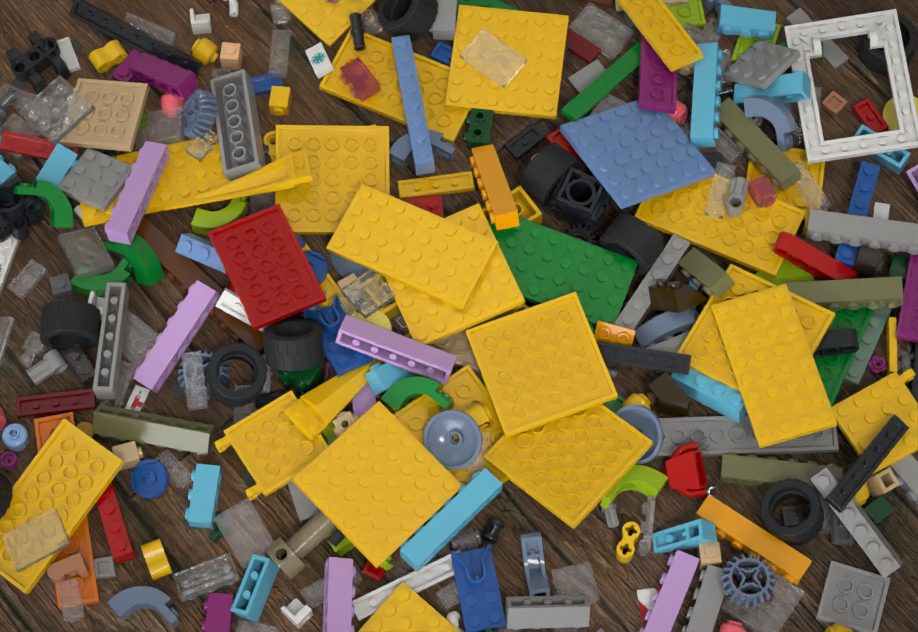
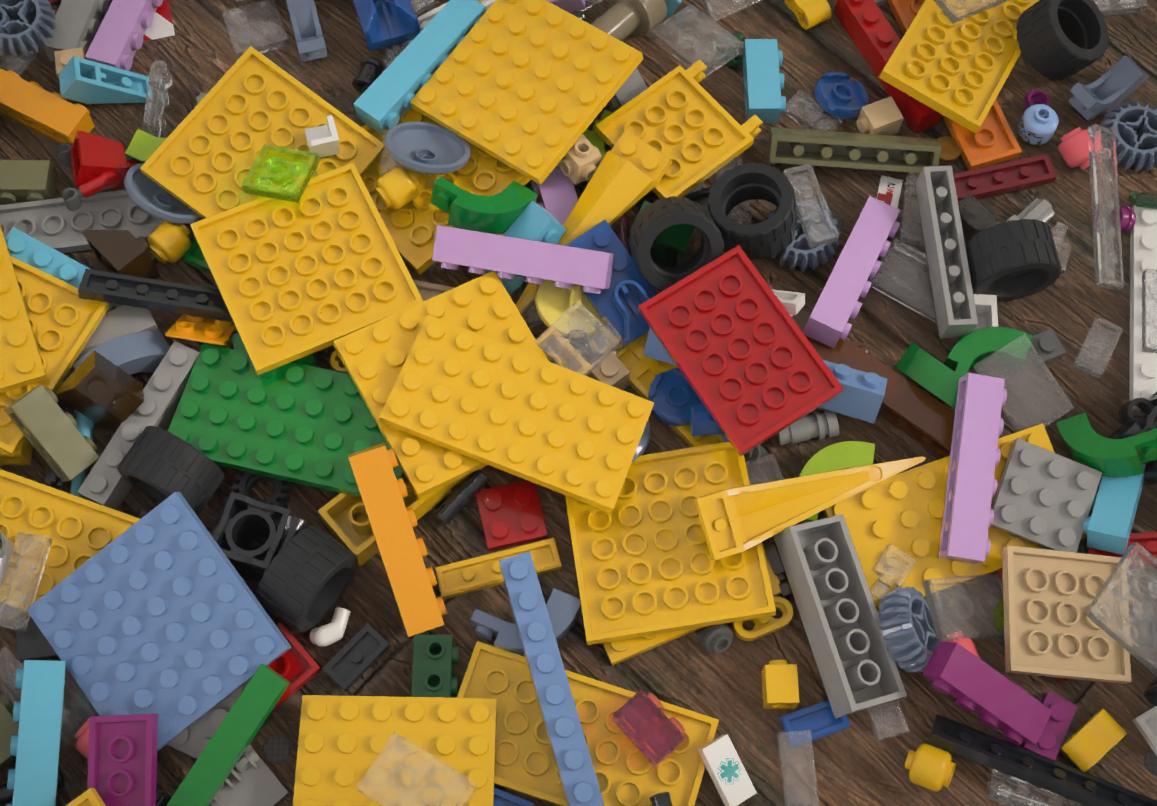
camera: 170 degrees right, 0 degrees up
light nougat brick [220,42,243,70] -> none
yellow axle [615,522,640,563] -> none
none -> clear neon green plate [242,144,319,203]
none -> white panel [304,115,340,160]

